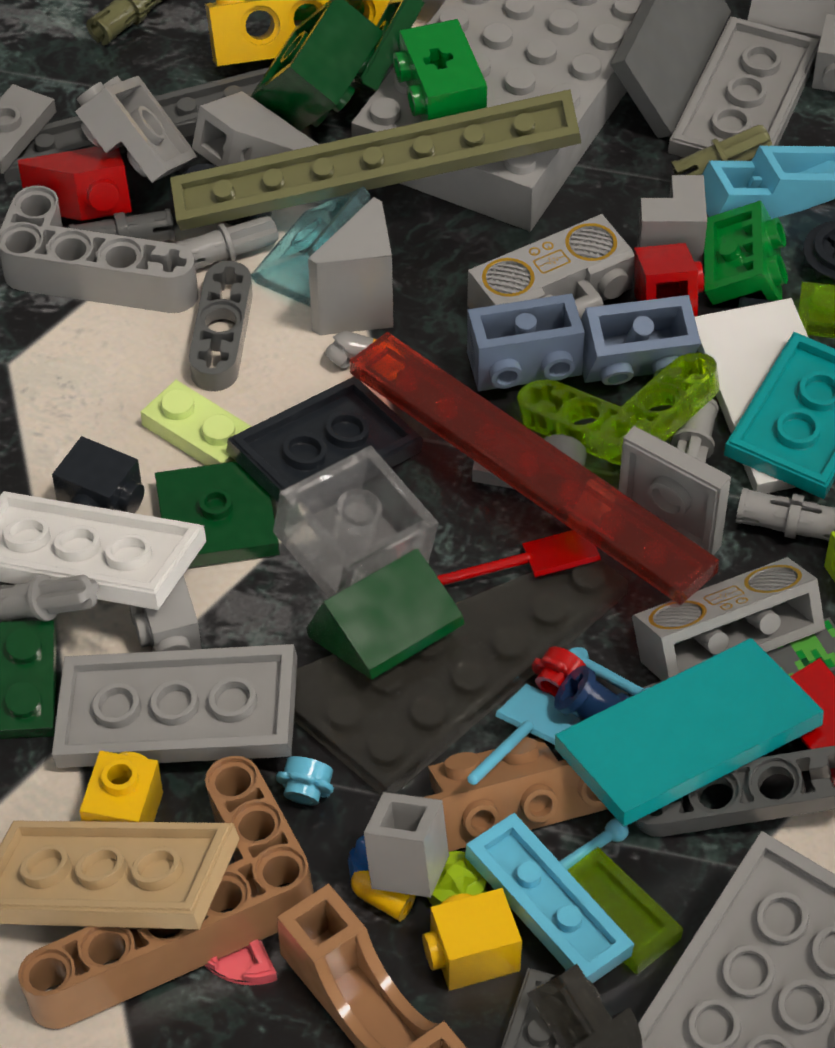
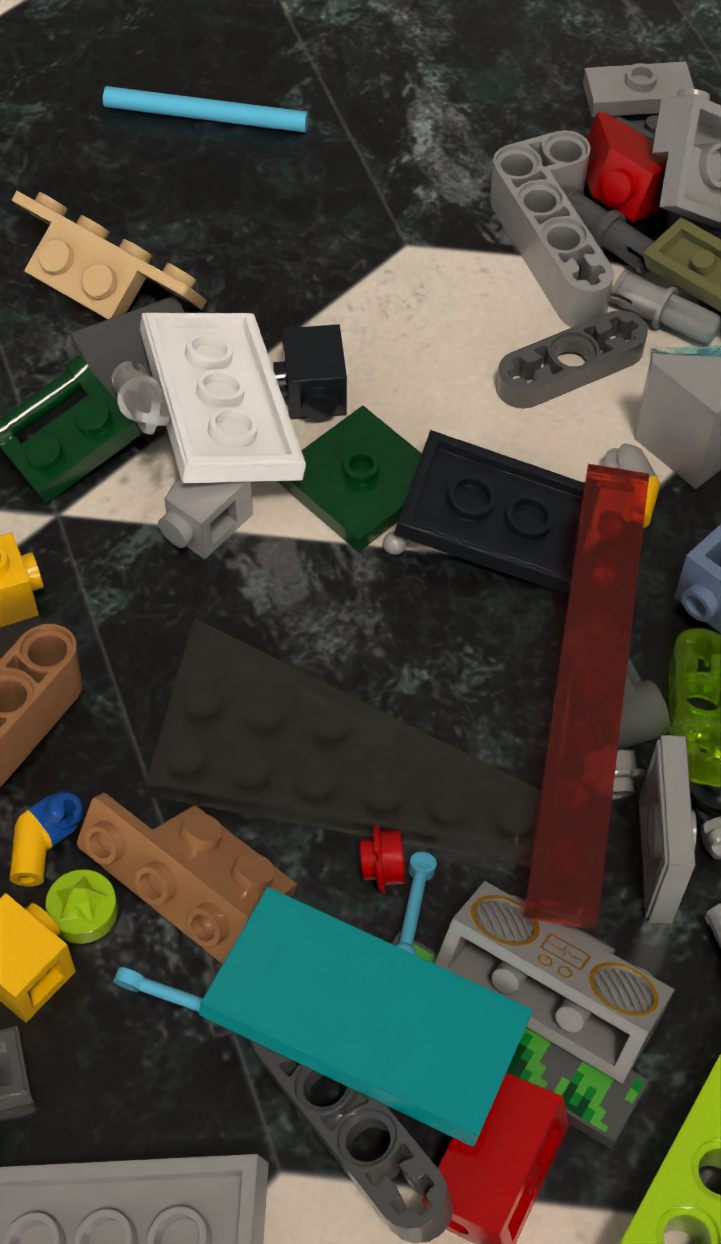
camera: 55 degrees right, 5 degrees up
light grey plate [52,644,298,768] -> none
yellowish green plate [140,380,252,465] -> none
clear brick [273,445,439,598] -> none
medium azure plate [276,756,334,805] -> none
dark green slope [306,548,465,680] -> none
light grey brick [364,792,449,898] -> none
red piece [437,527,601,586] -> none
medium azure plate [465,813,634,989] -> none
medium azure piece [467,683,582,785] -> none
dark blue bush [554,665,630,721] -> none
clear neon green tile [567,847,683,975] -> none

